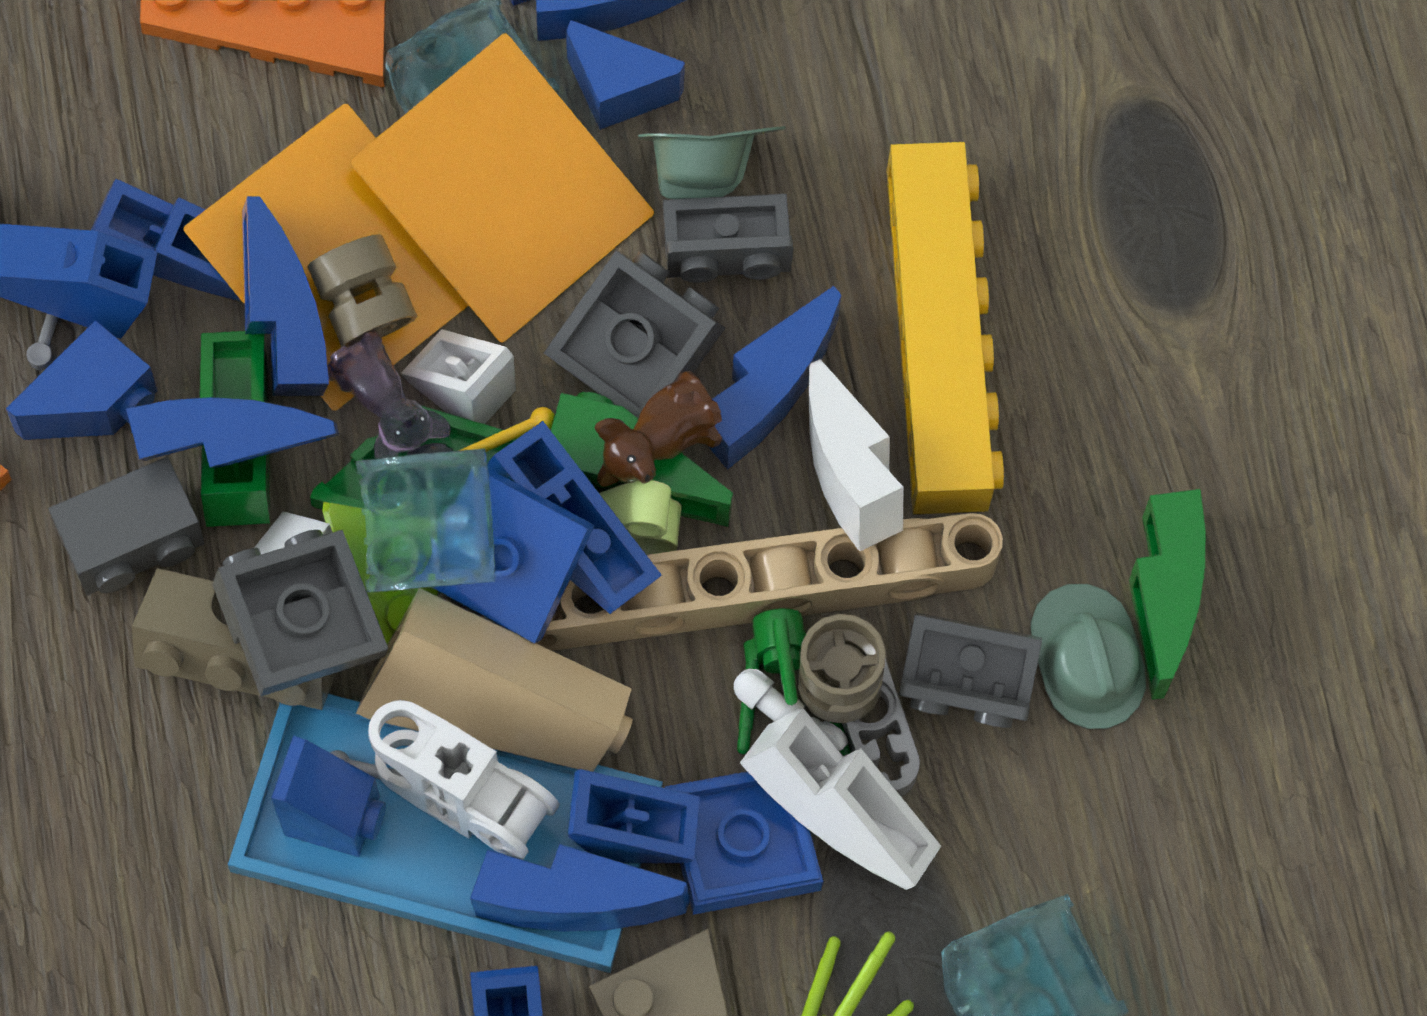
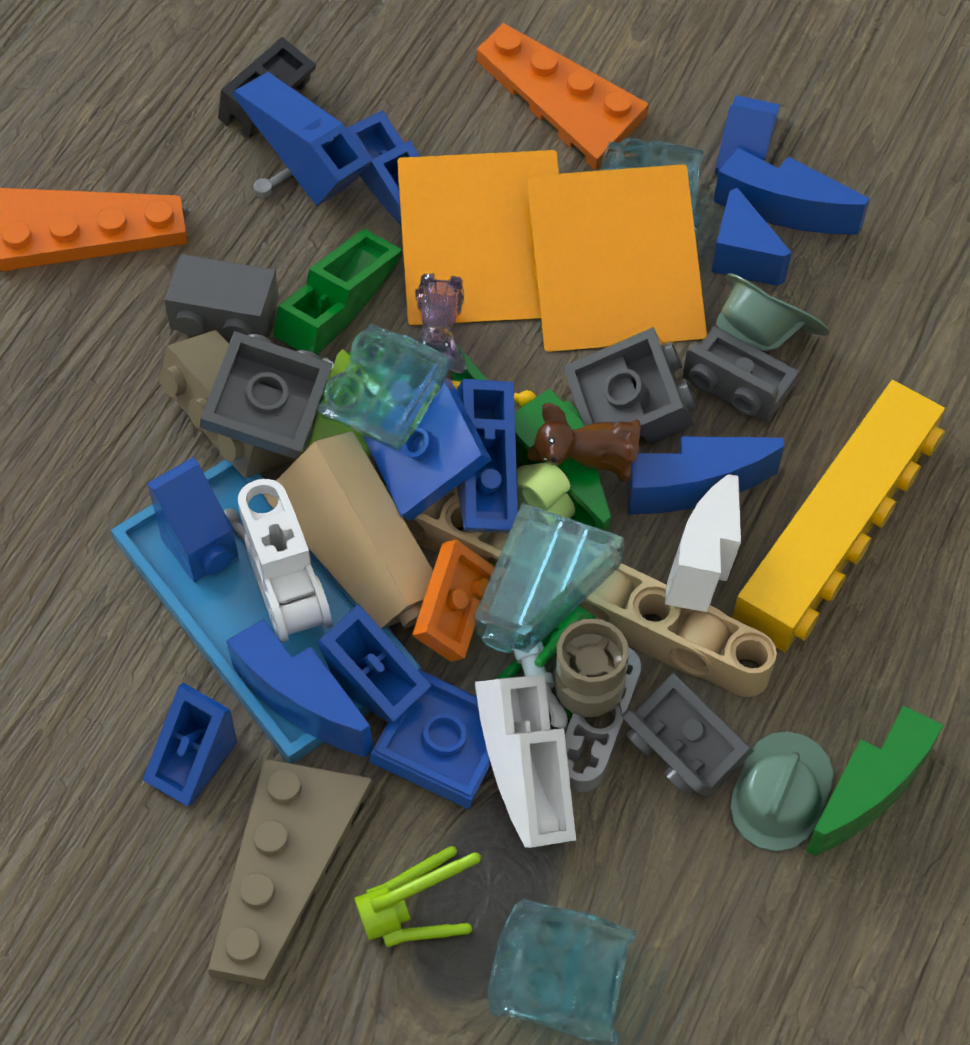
camera: 40 degrees right, 10 degrees down
blue slope [6,320,157,440] -> none
blue slope [126,397,339,469] -> none
blue slope [242,196,329,396] -> none
dark tan wheel [307,234,418,349] -> none
white slope [401,329,516,424] -> none
none -> orange plate [412,539,530,662]
none -> clear light blue slope [474,503,624,653]

